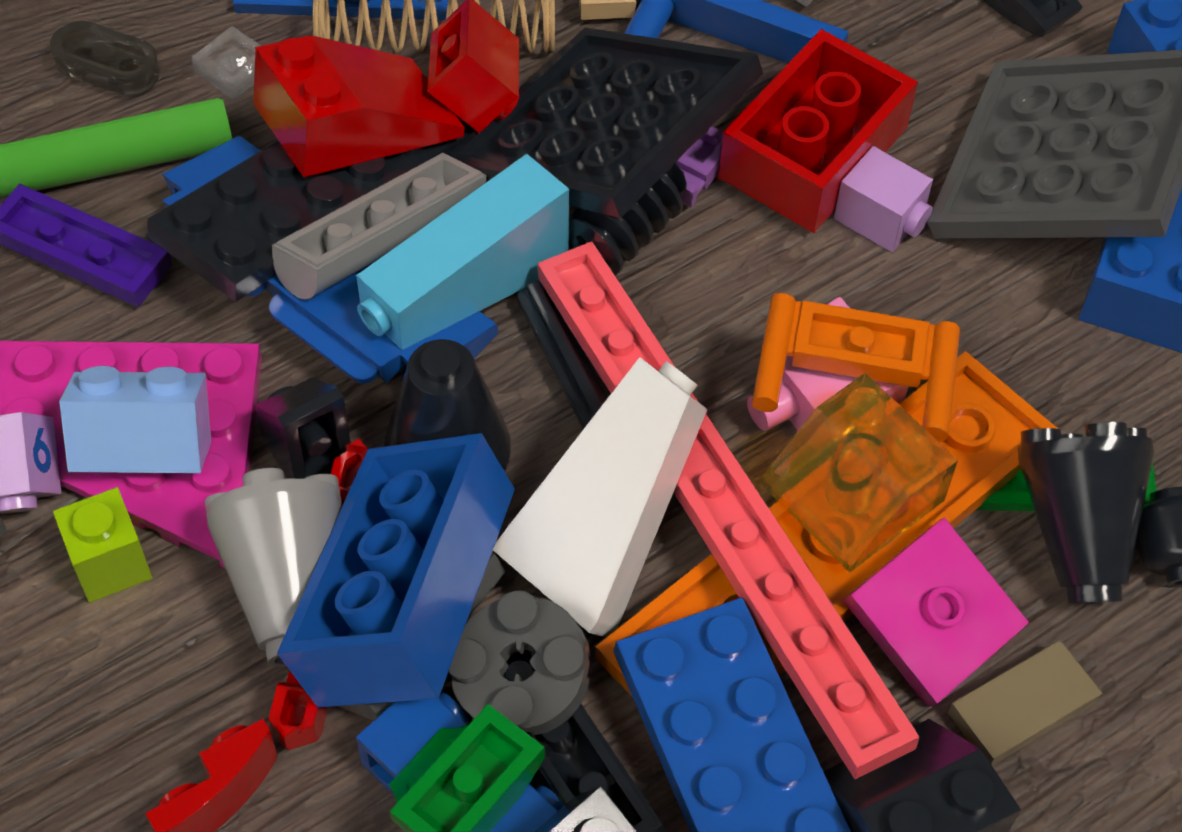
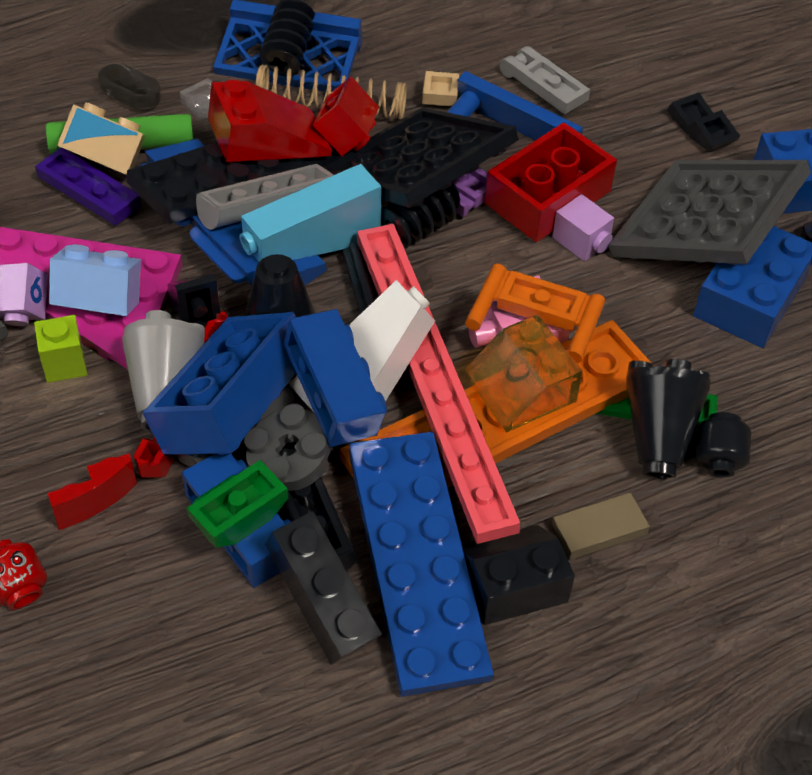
camera: 10 degrees right, 5 degrees down
dark pink plate [843,517,1029,707] -> none
none -> tan brick [57,102,146,175]
none -> blue brick [284,309,387,447]

